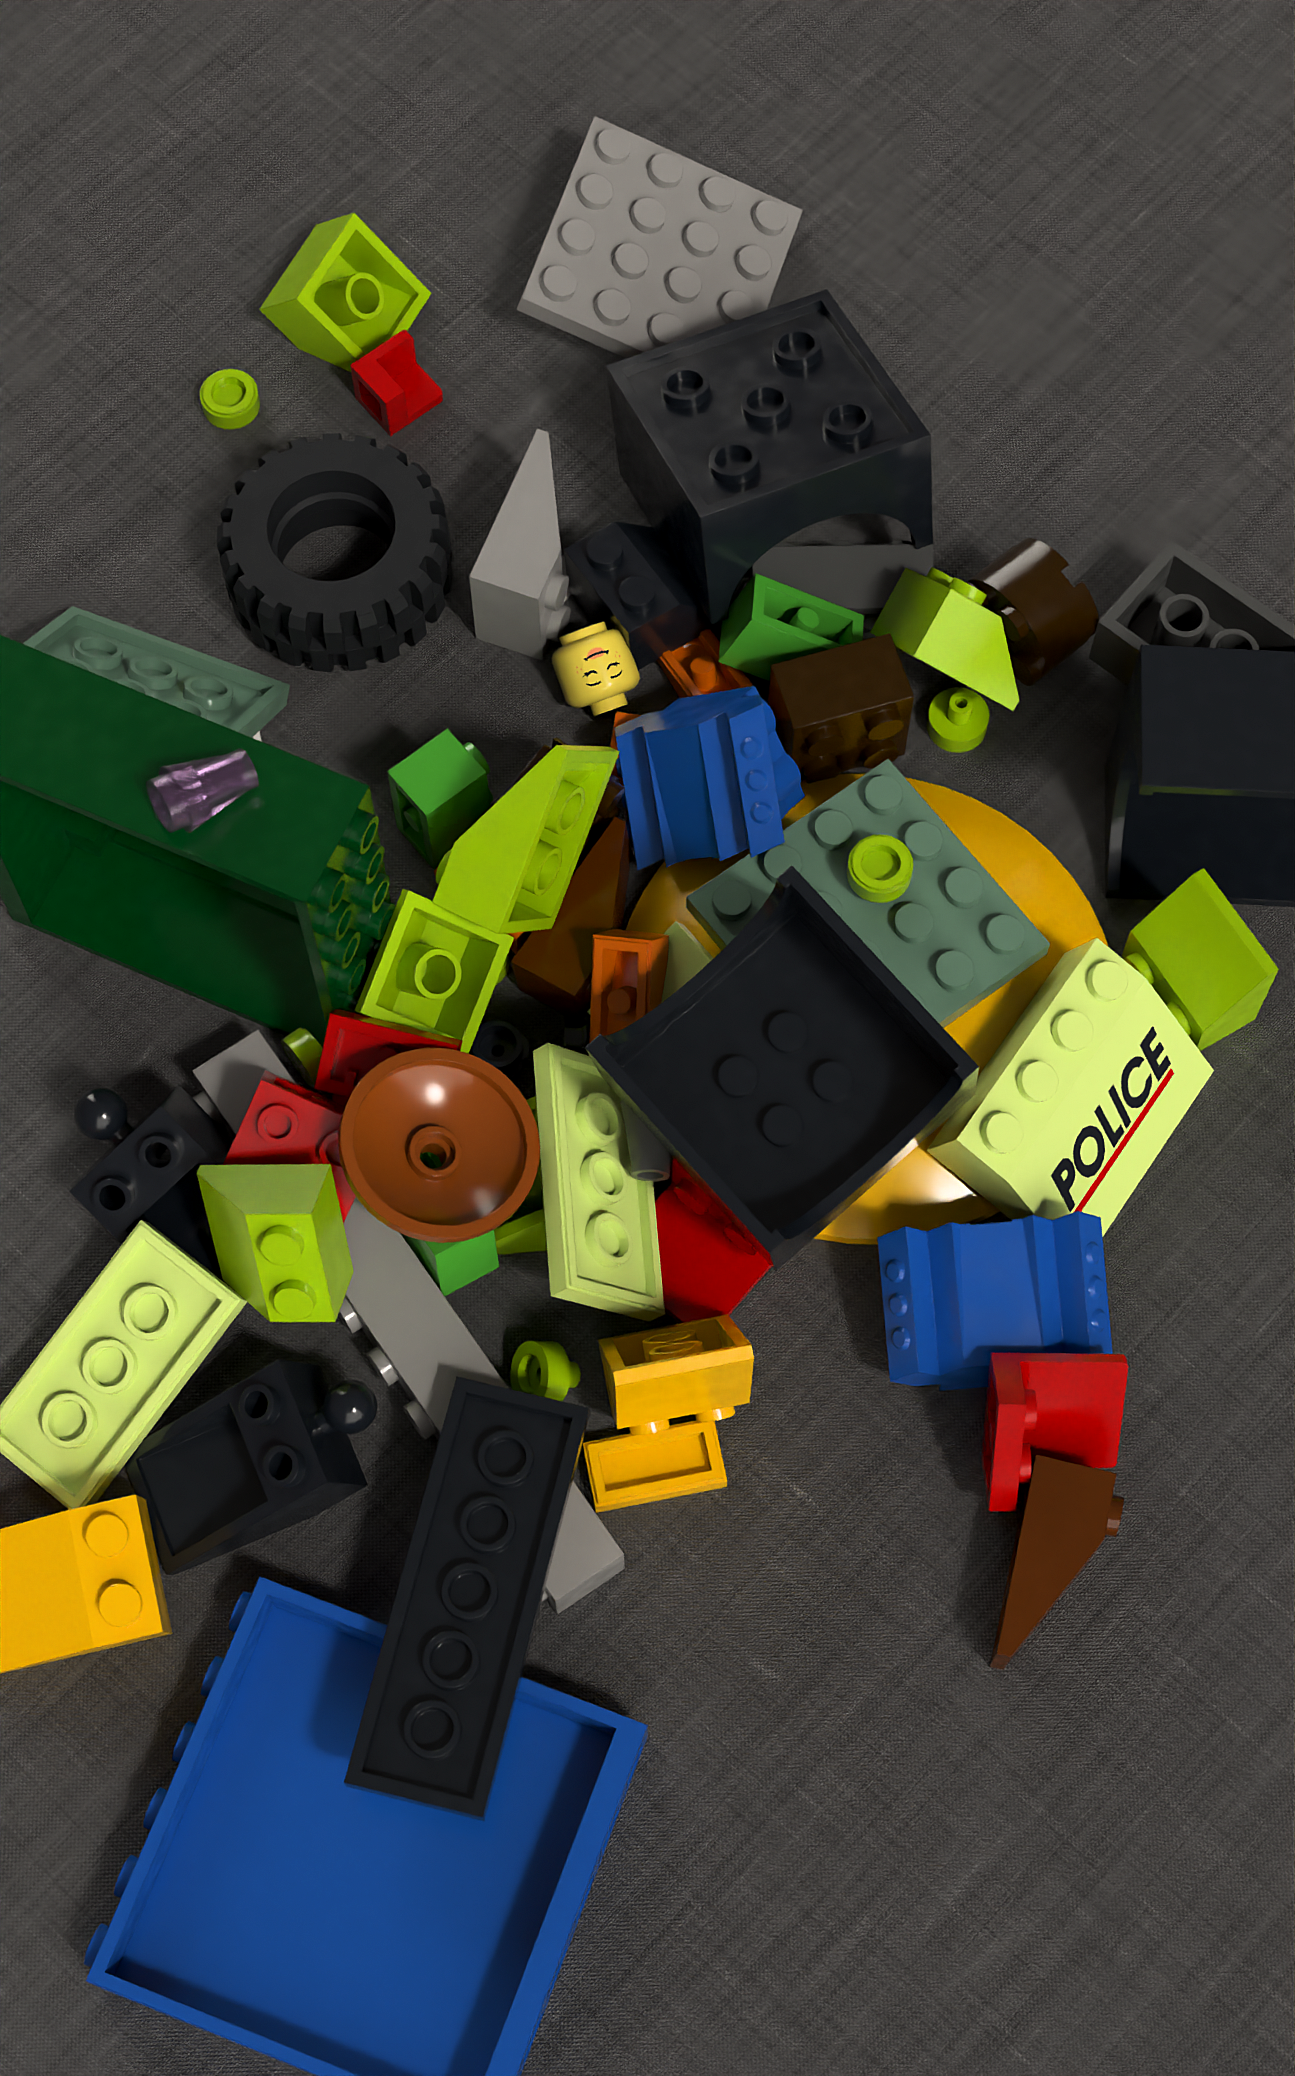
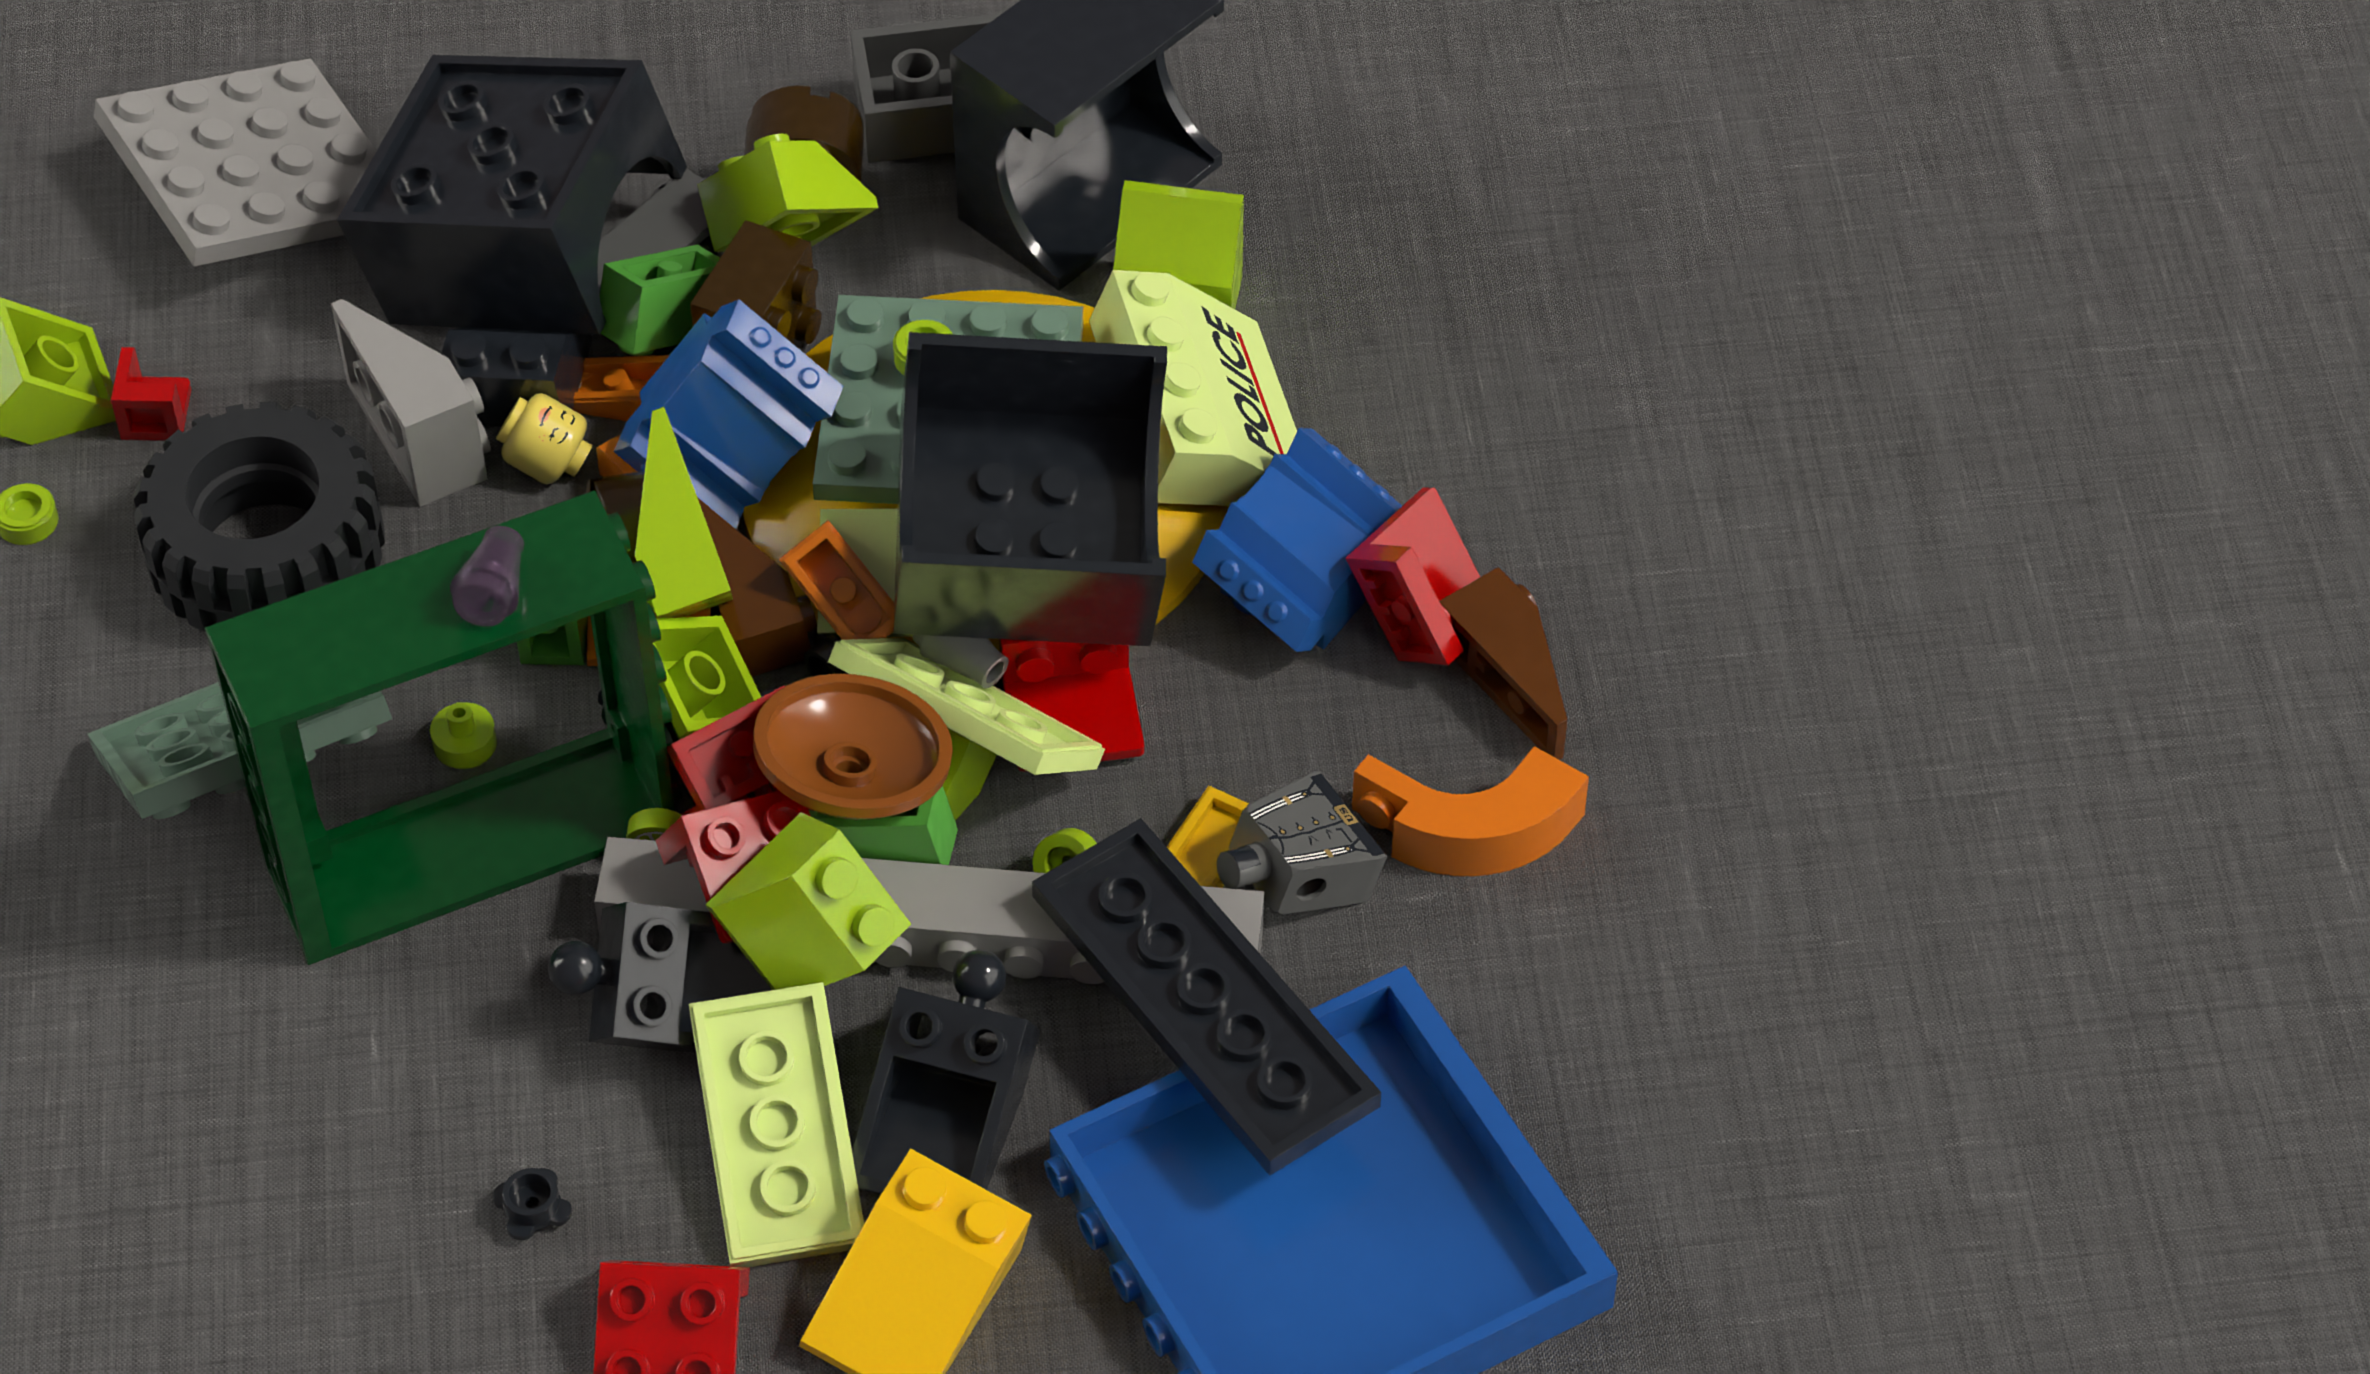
camera: 50 degrees left, 15 degrees down
yellow slope [598,1314,754,1435] -> none
lime tile [927,687,989,753] -> none
none -> dark grey torso [1217,771,1387,915]
none -> orange arch [1352,746,1589,876]

